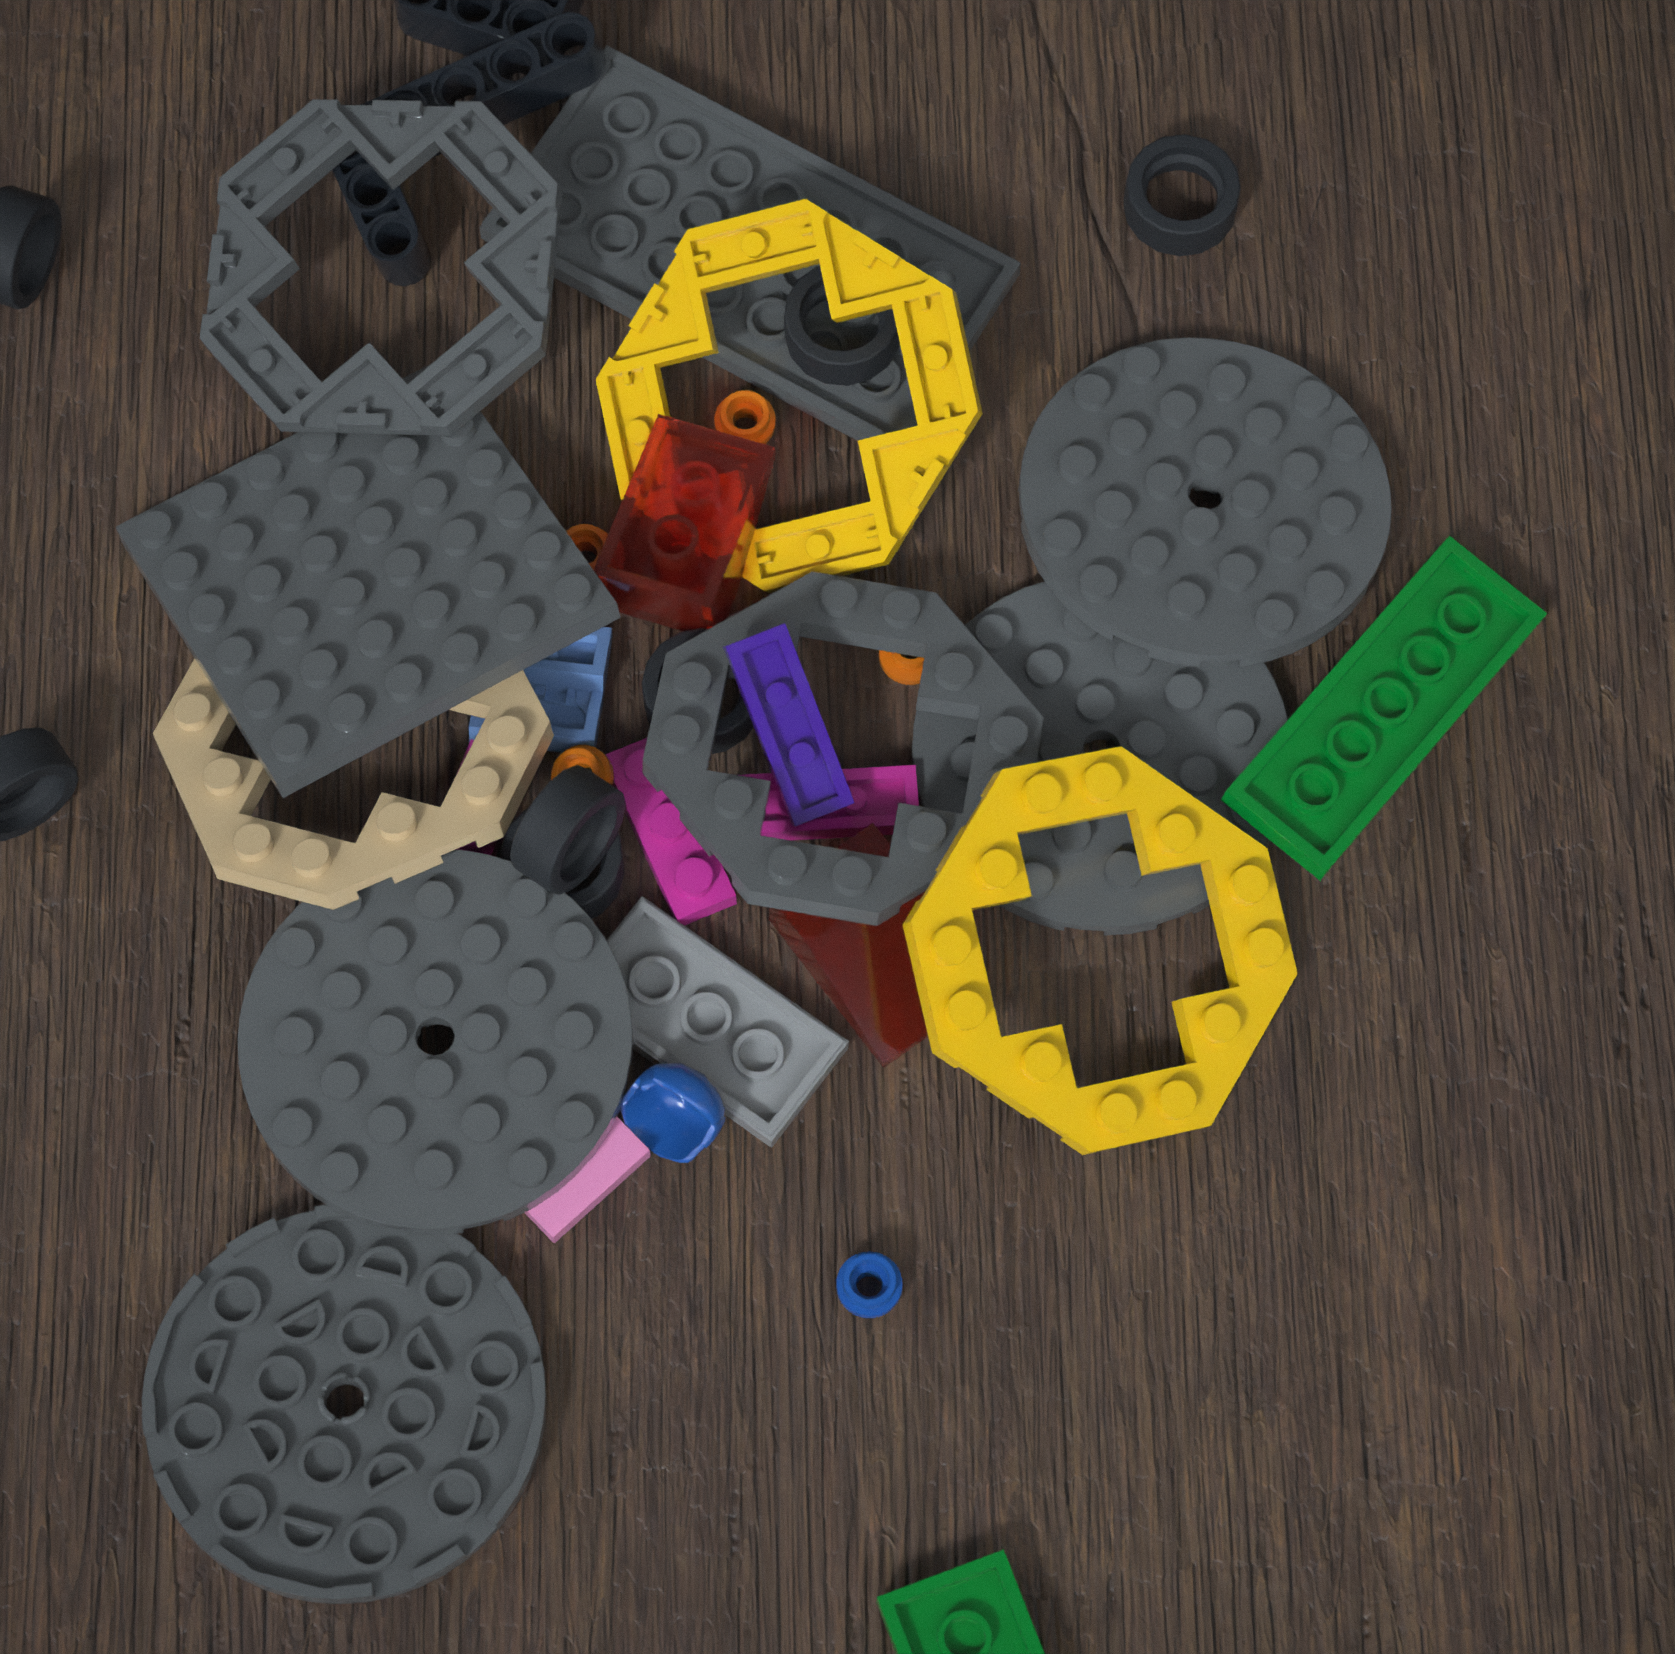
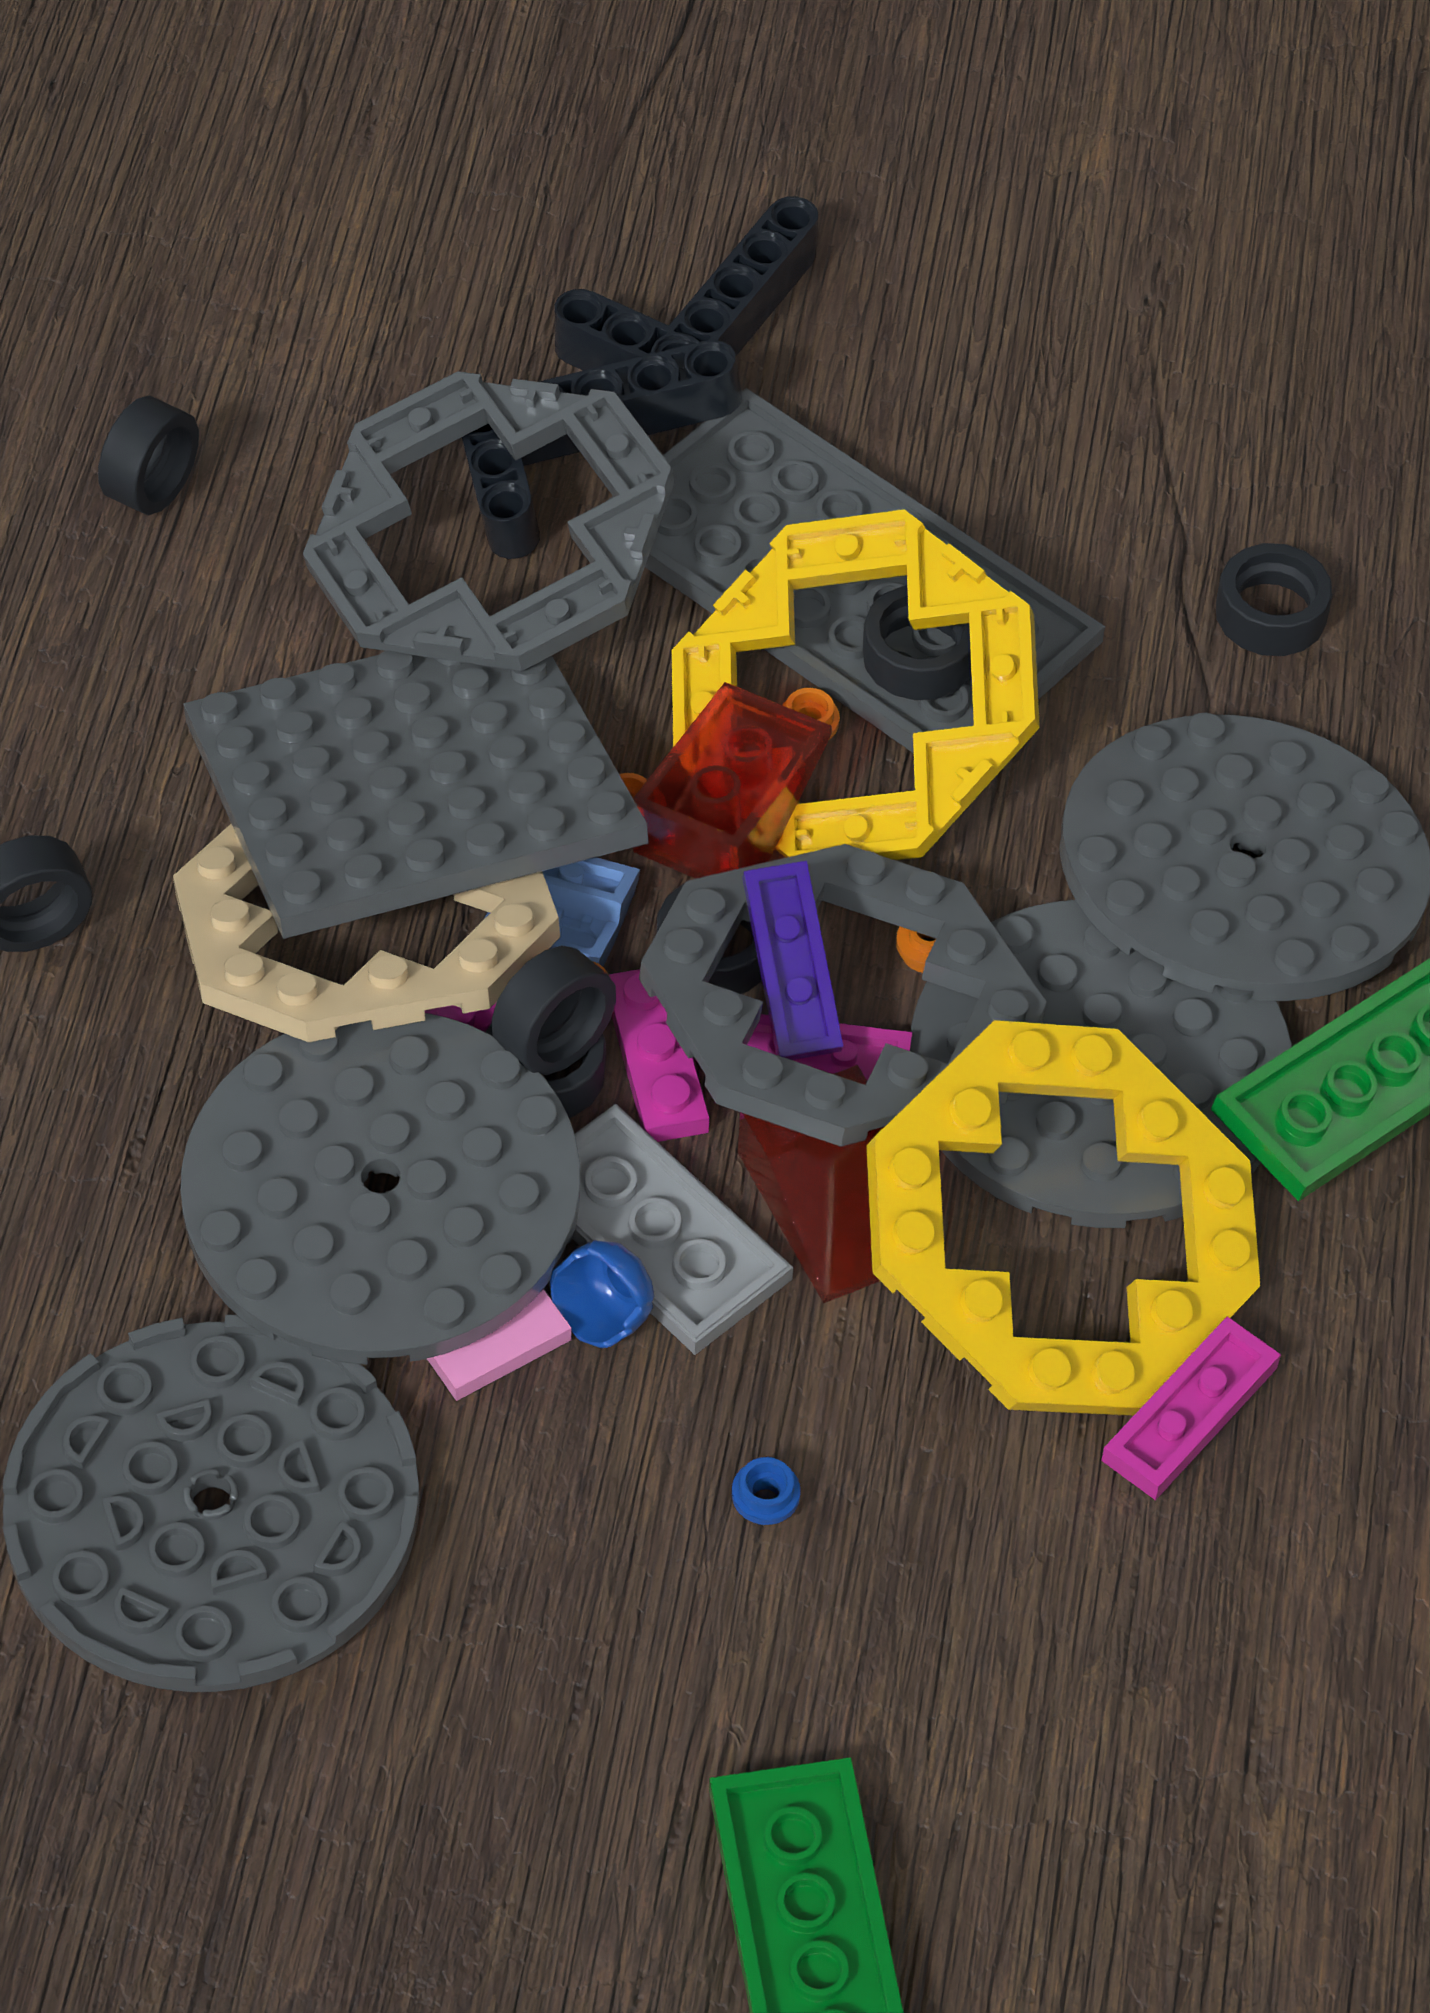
camera: 10 degrees right, 15 degrees down
none -> dark pink plate [1101,1317,1281,1501]

